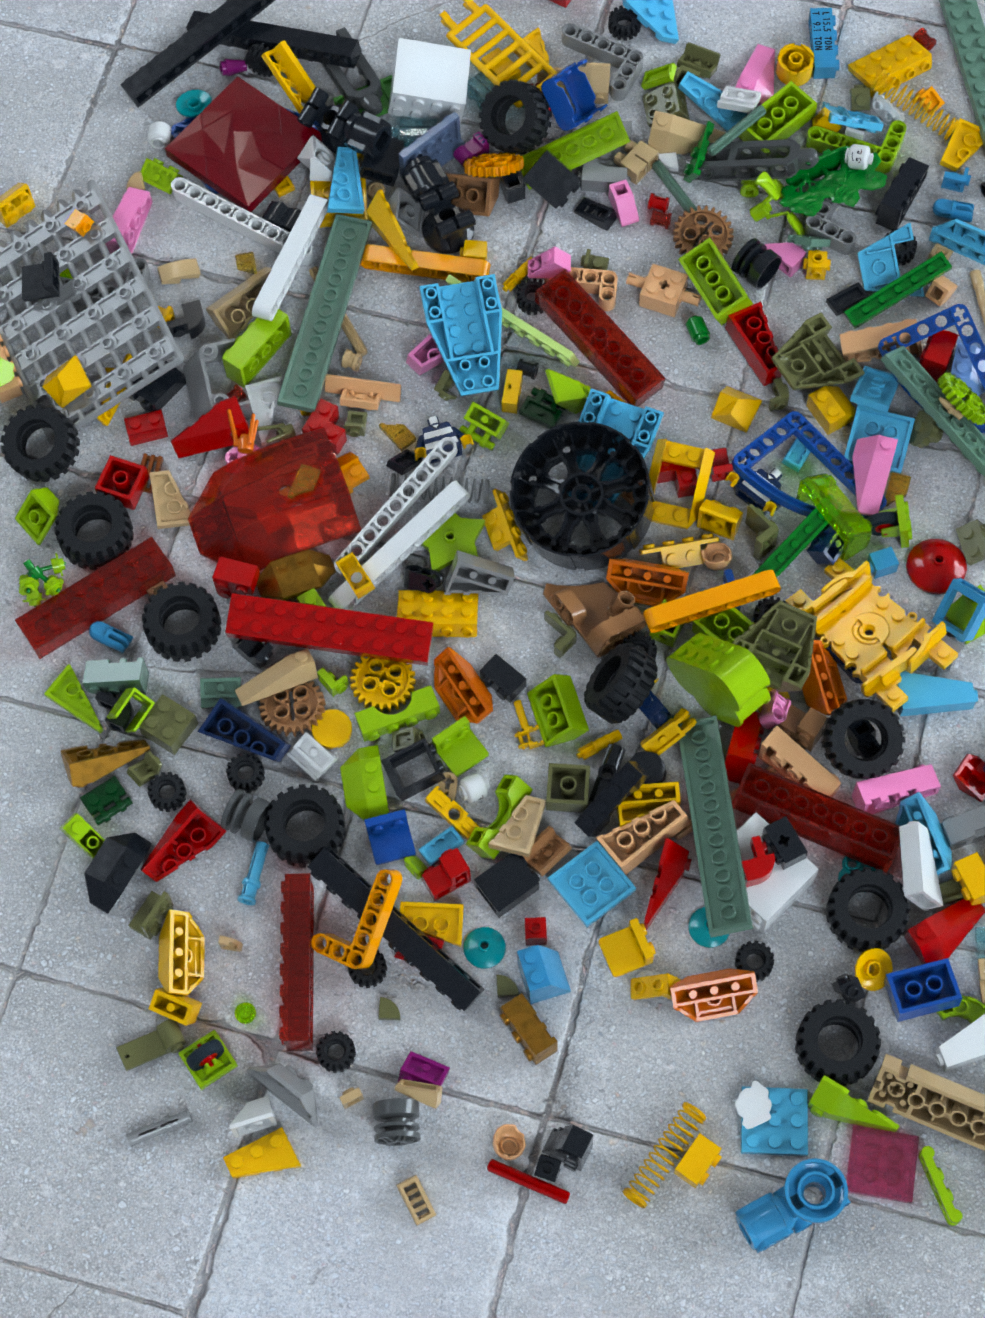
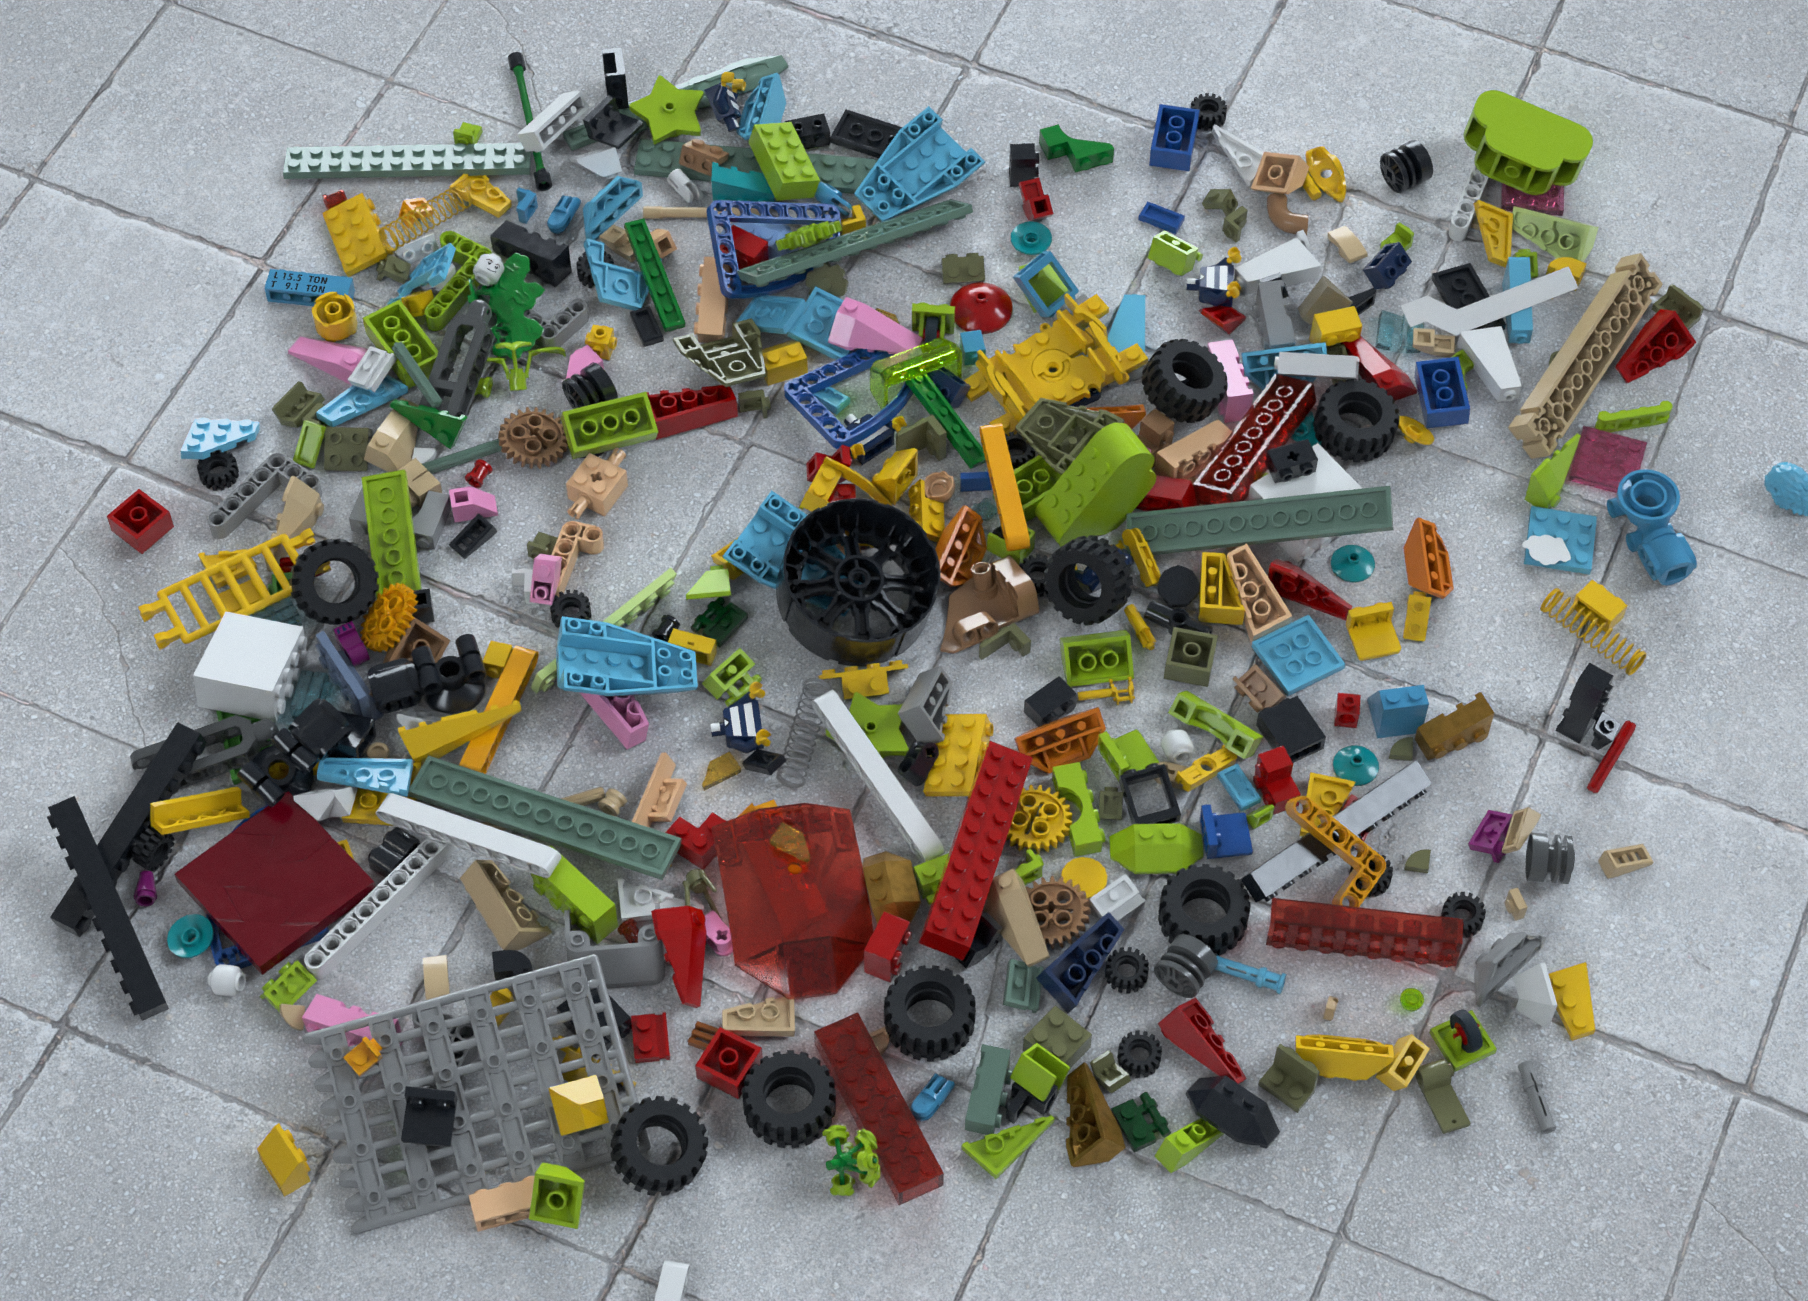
camera: 85 degrees left, 10 degrees down
lime slope [15,487,59,545] -> none
orange plant [227,409,259,454] -> none
clear yellow tile [235,252,257,274] -> none
white beam [334,437,458,577] -> none
yellow piece [335,552,375,599] -> none
olive bracket [344,410,368,437] -> none
olive bracket [434,369,457,401] -> none
tan wing [488,795,546,857] -> none
light nougat hair [492,1124,526,1161] -> none
yellow piece [502,257,532,292] -> none
black brick [522,149,581,209] -> none
clear red brick [534,269,666,407] -> none
blue piece [541,59,608,131] -> none
black arch [574,761,650,837] -> none
clear red bush [650,209,672,230] -> none
green brick [685,315,710,345] -> none
yellow slope [711,386,762,433] -> none
black tyre [735,941,775,982] -> none
red brick [742,835,775,887] -> none
sand green plate [787,235,831,250] -> none
black tyre [795,999,881,1086] -> none
black bracket [831,974,866,1004] -> none
tan helmet [939,397,964,420] -> none

